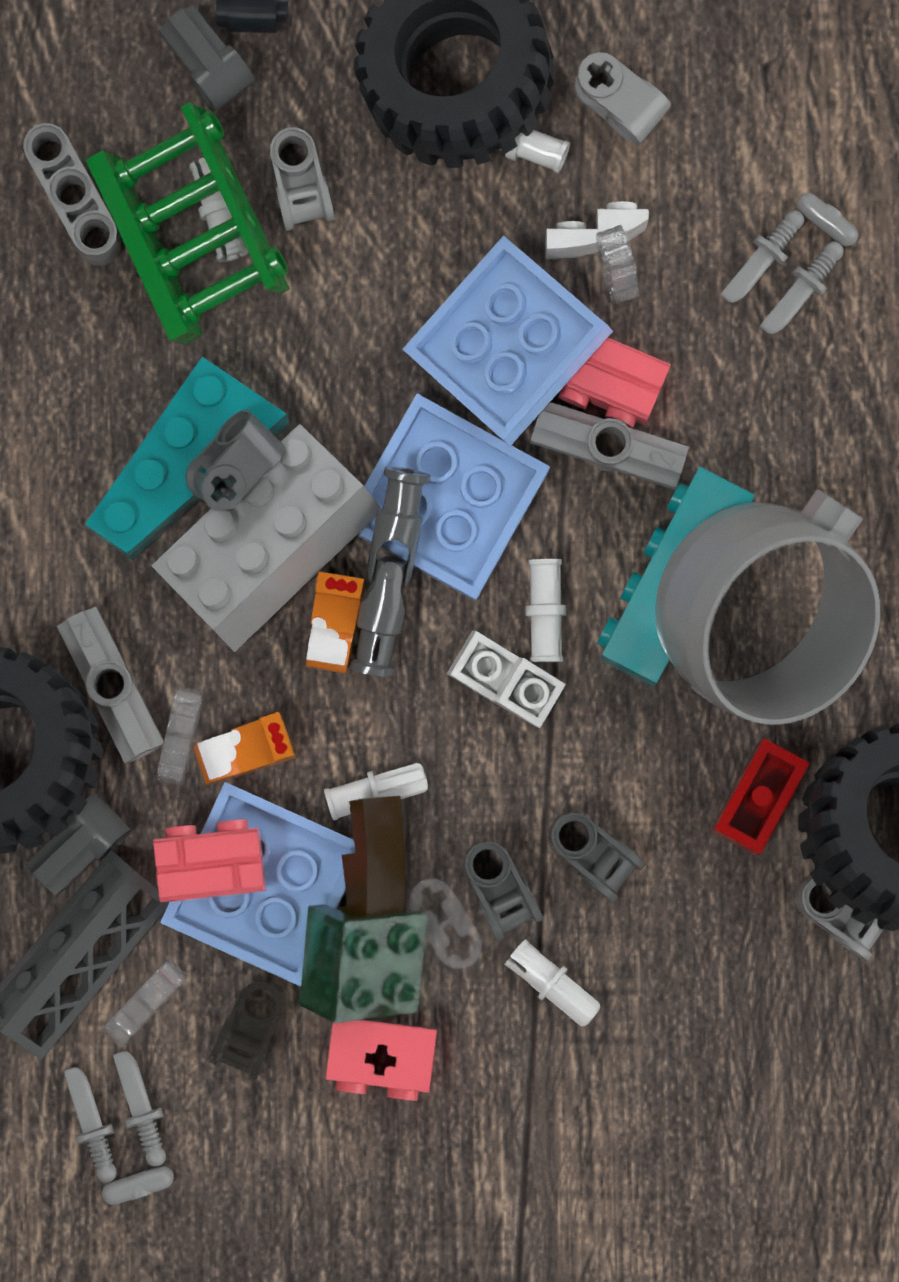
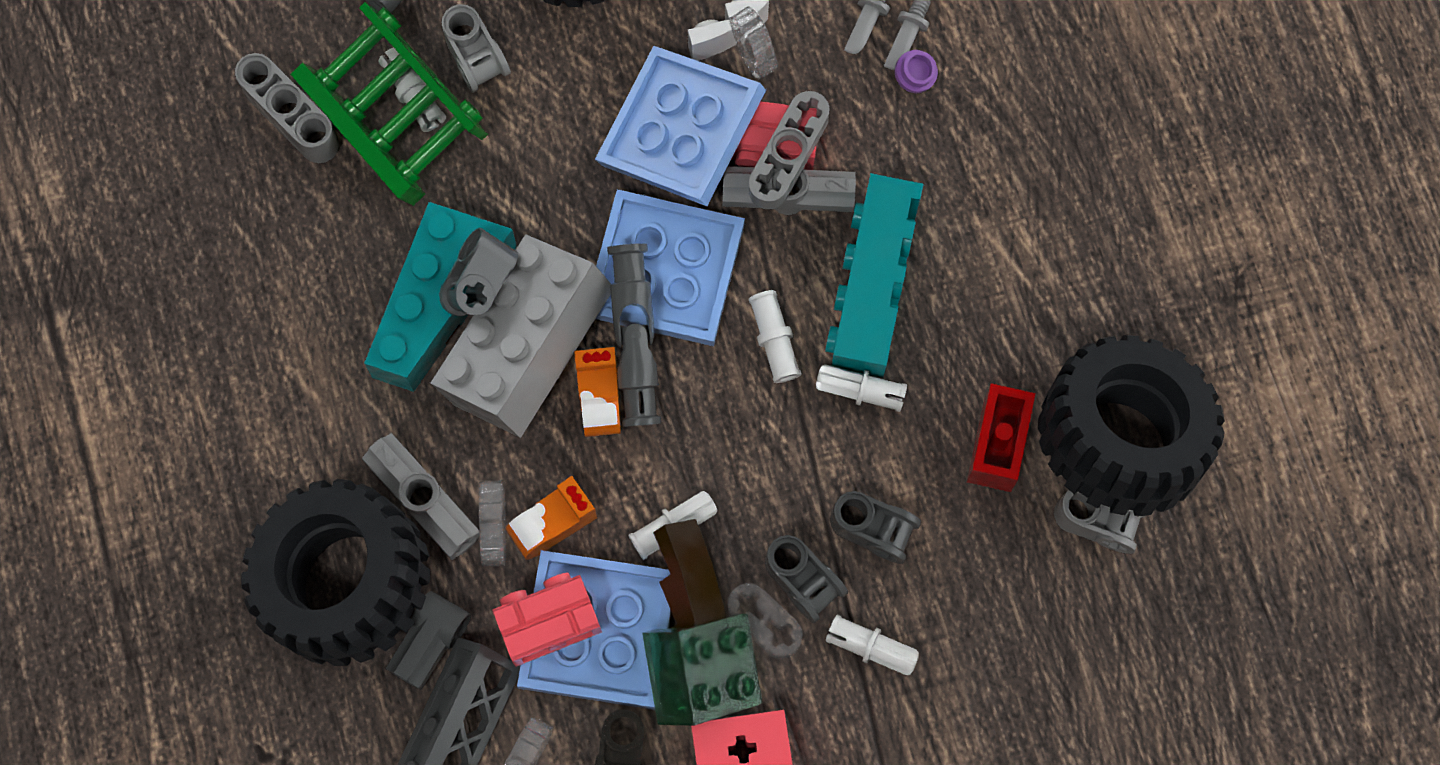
camera: 15 degrees left, 10 degrees down
white slope [447,631,566,728] -> none
light grey cylinder [655,489,880,724] -> none
none -> light grey beam [749,91,829,209]
none -> white axle [816,364,907,412]
none -> medium lavender plate [895,50,938,93]

